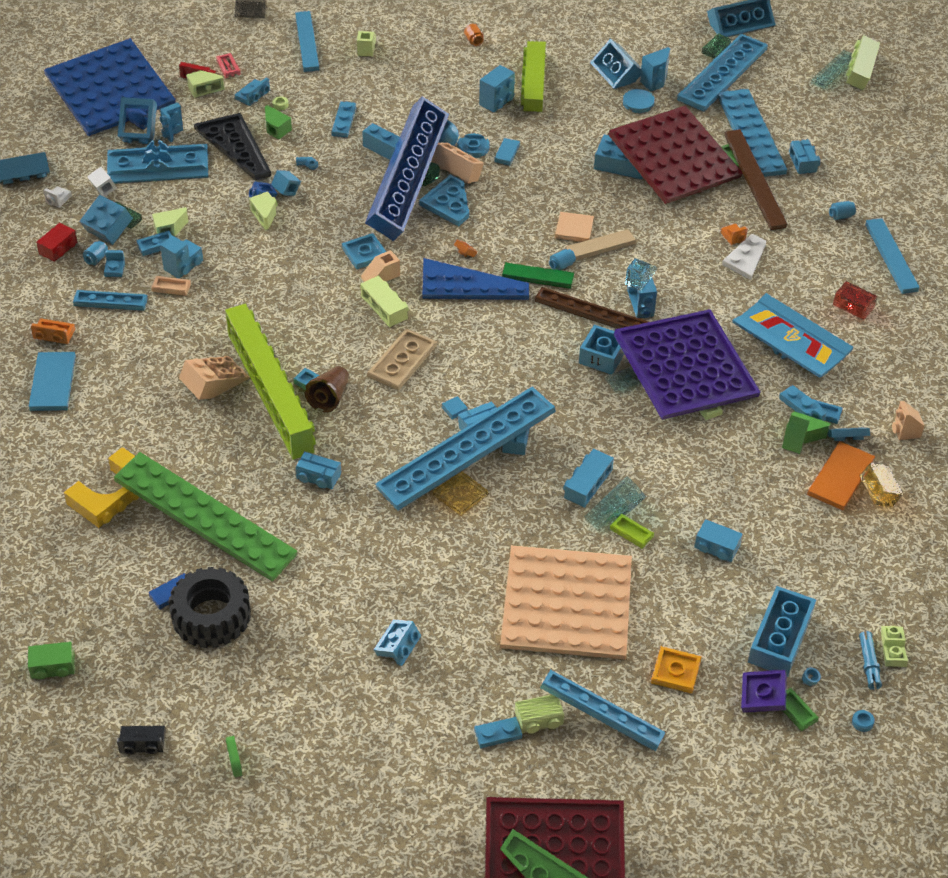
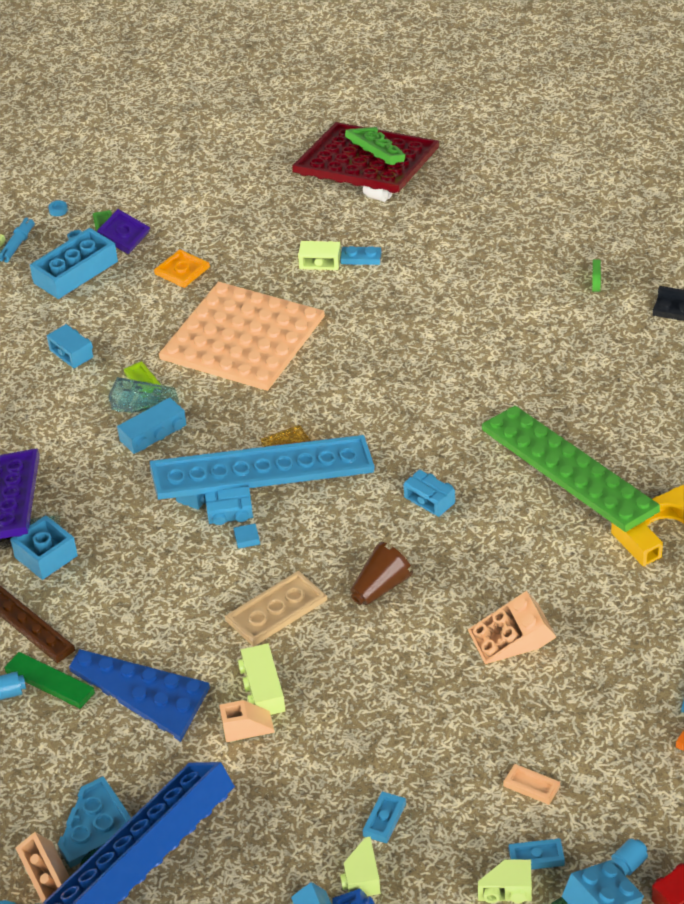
camera: 155 degrees left, 5 degrees down
dark azure tile [73,290,148,311] -> none
dark azure bracket [104,250,125,277] -> none
blue tile [148,573,186,610] -> none
dark azure brick [160,235,203,279] -> none
black tyre [169,567,251,648] -> none
lime brick [225,303,316,460] -> none
dark azure plate [293,368,319,390] -> none
dark azure plate [342,233,386,270] -> none
dark azure bracket [374,619,421,666] -> none
orange plate [454,239,478,257] -> none
dark azure tile [540,670,666,752] -> none
none -> dark azure plate [362,791,406,844]

